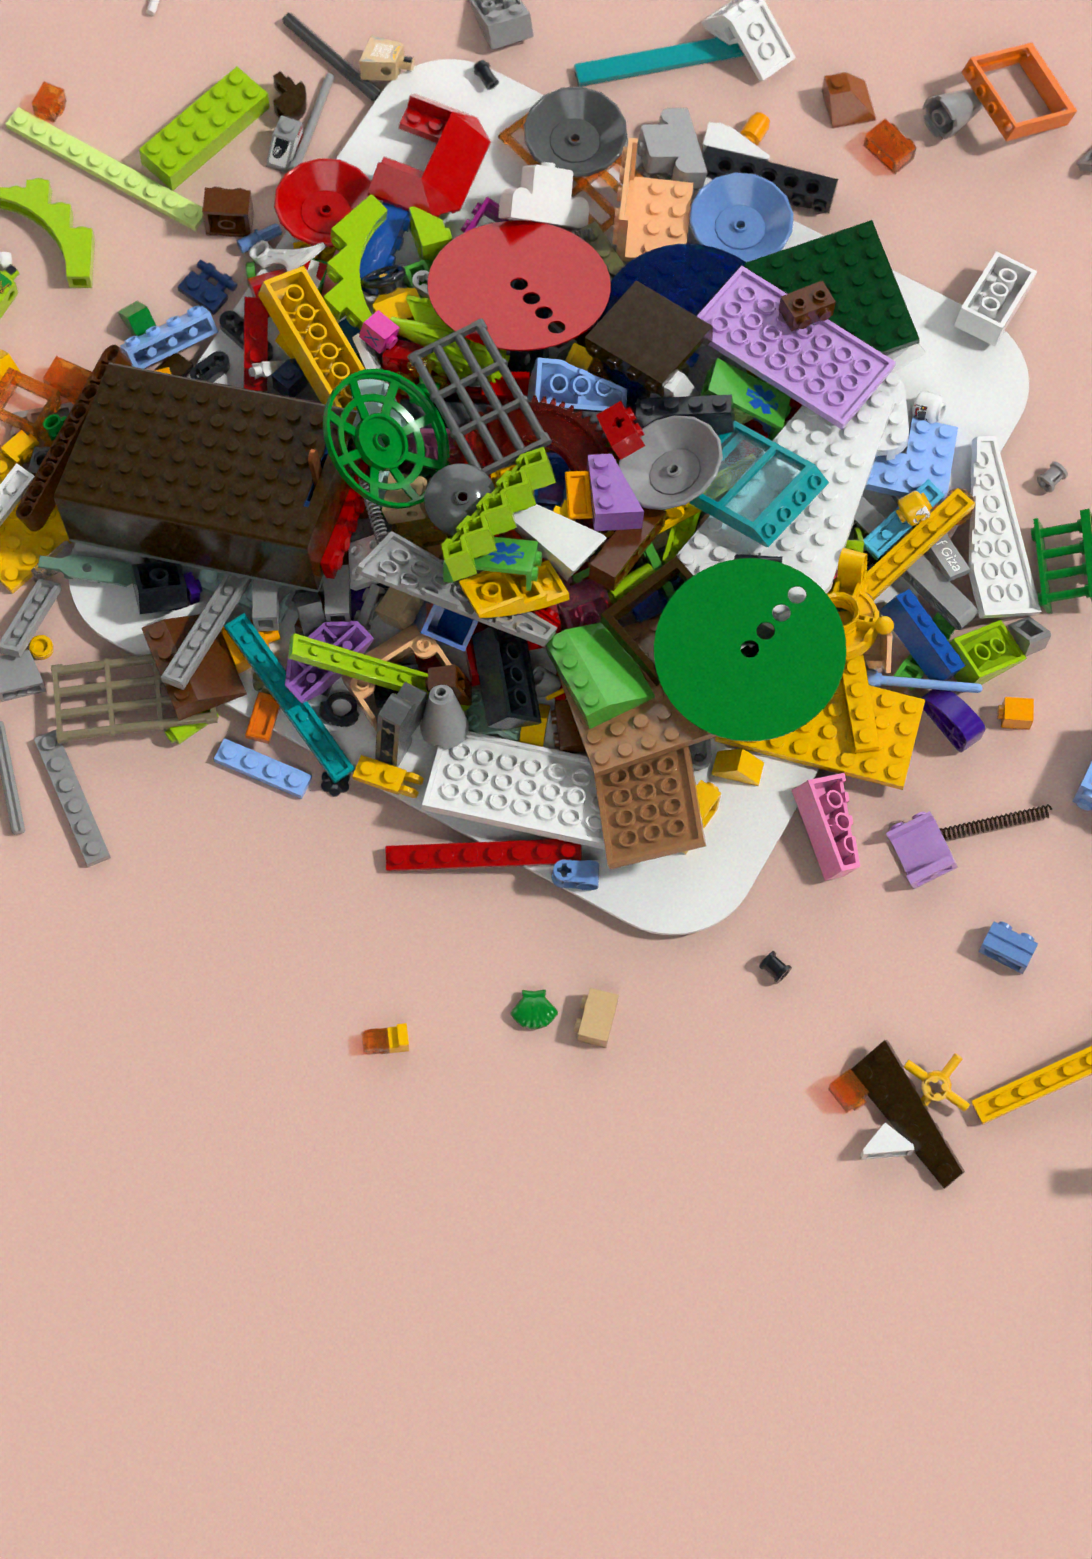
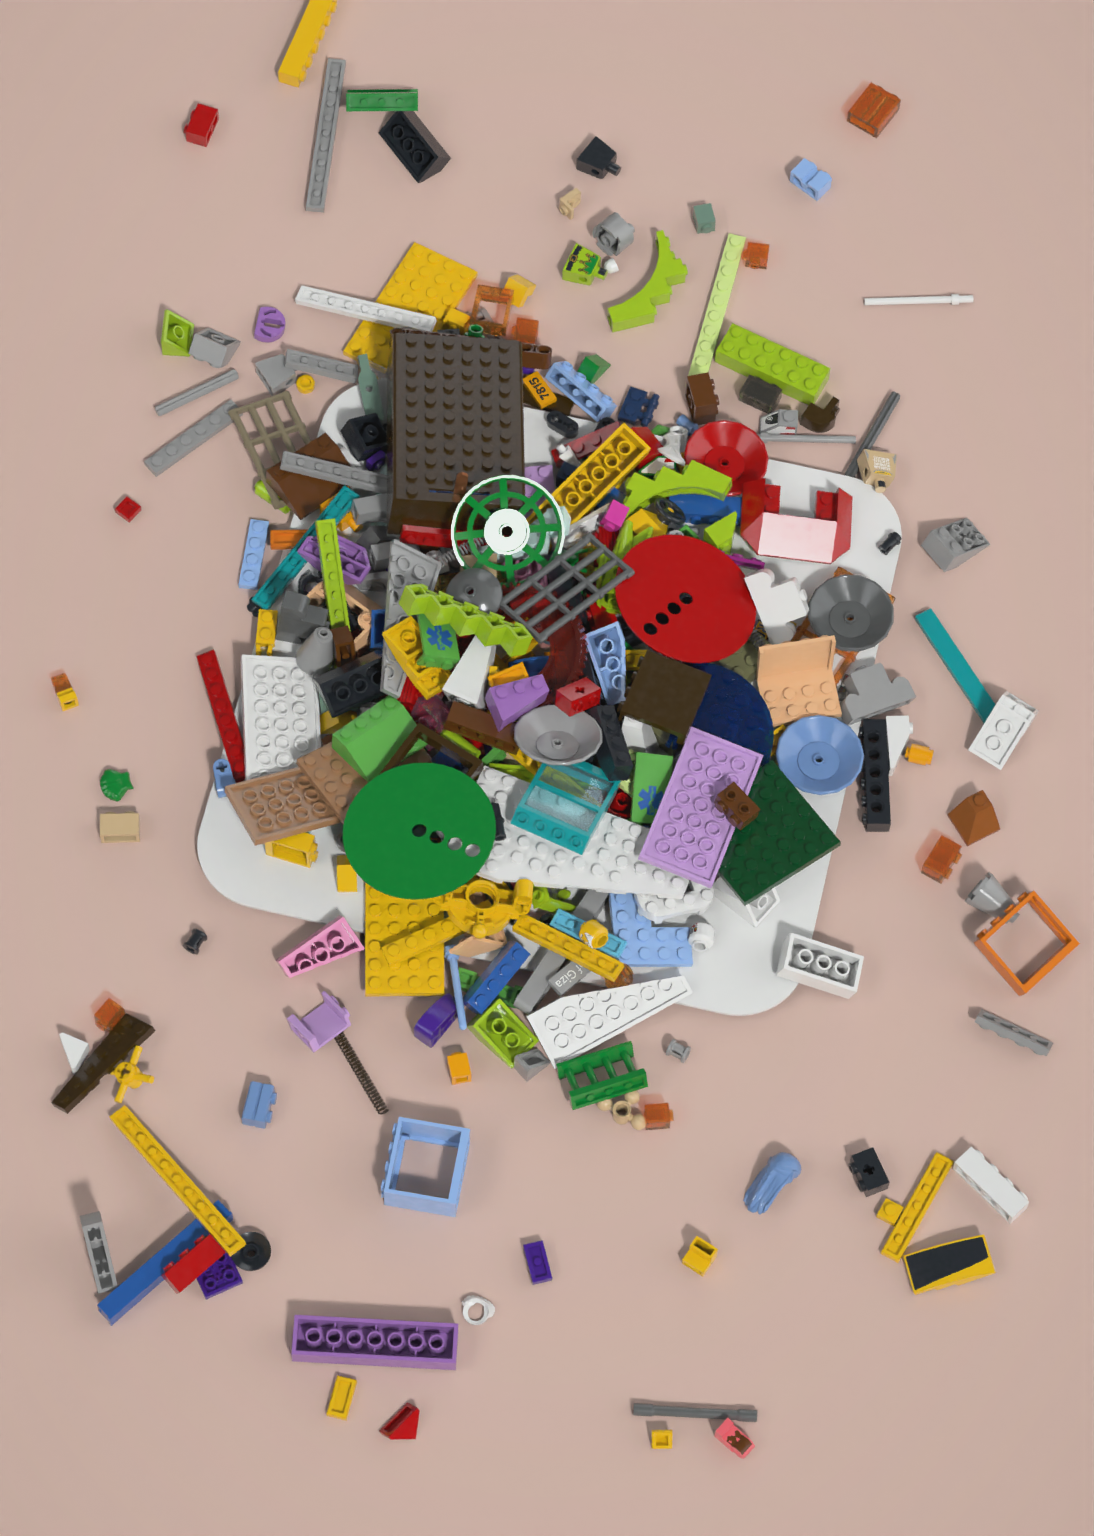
camera: 75 degrees right, 5 degrees down
none -> red plate [115,497,142,523]
none -> clear smoke brick [739,375,783,414]

